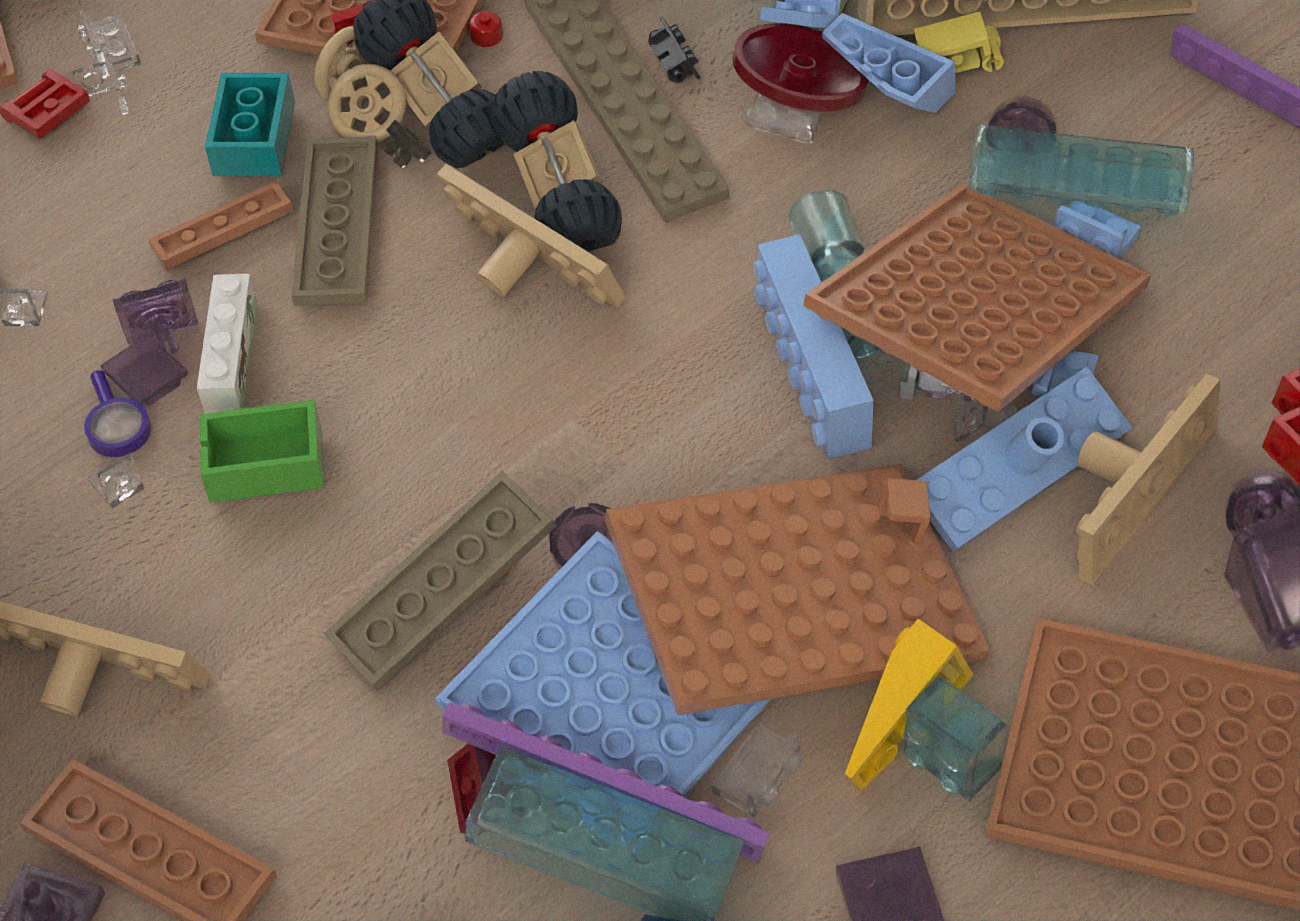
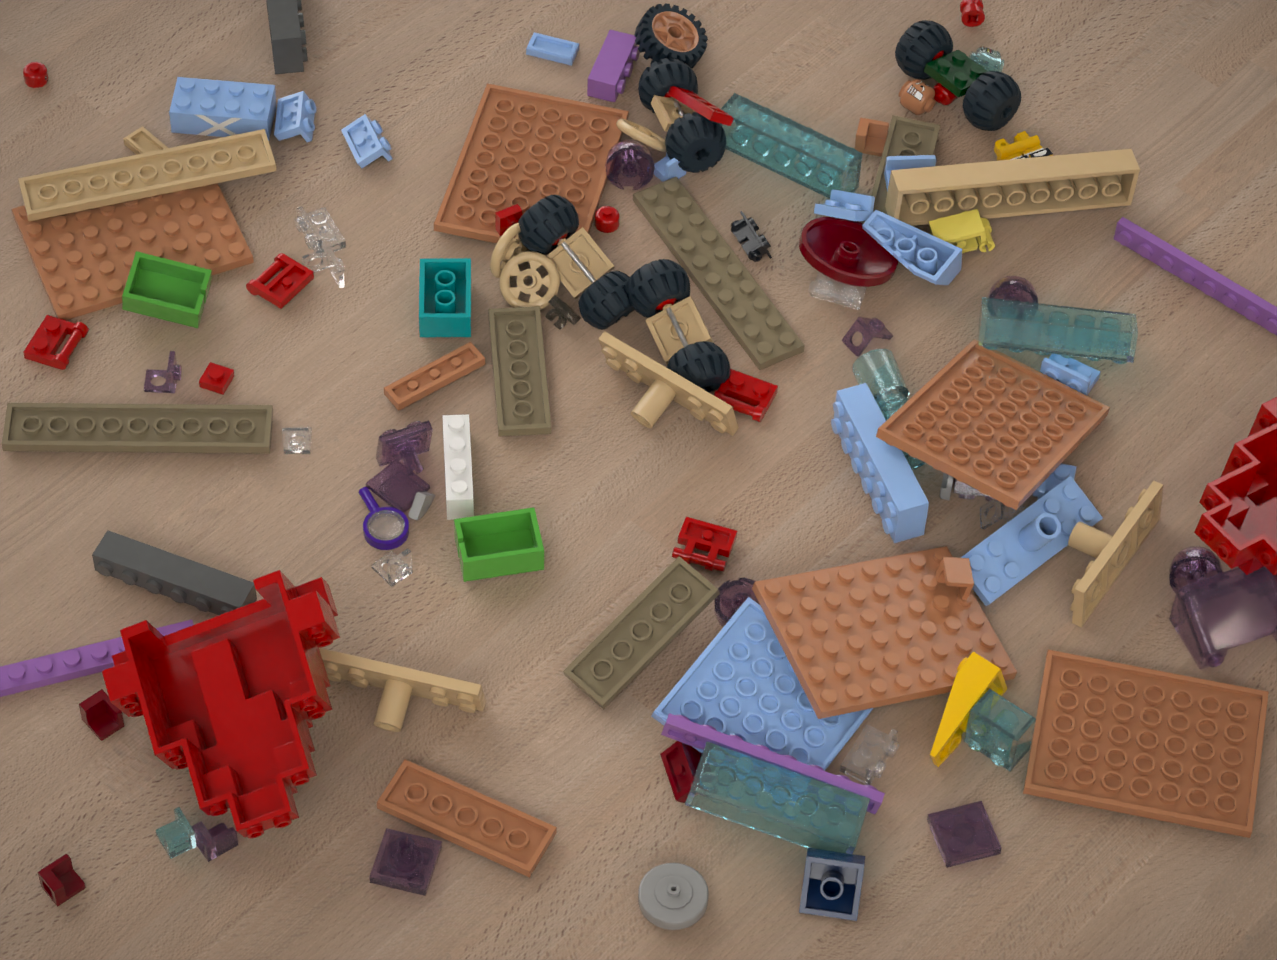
camera: 10 degrees left, 0 degrees up
none -> light grey tile [409,491,435,520]
none -> red plate [672,517,737,572]
none -> red plate [714,369,778,422]
none -> bracket [842,317,893,357]

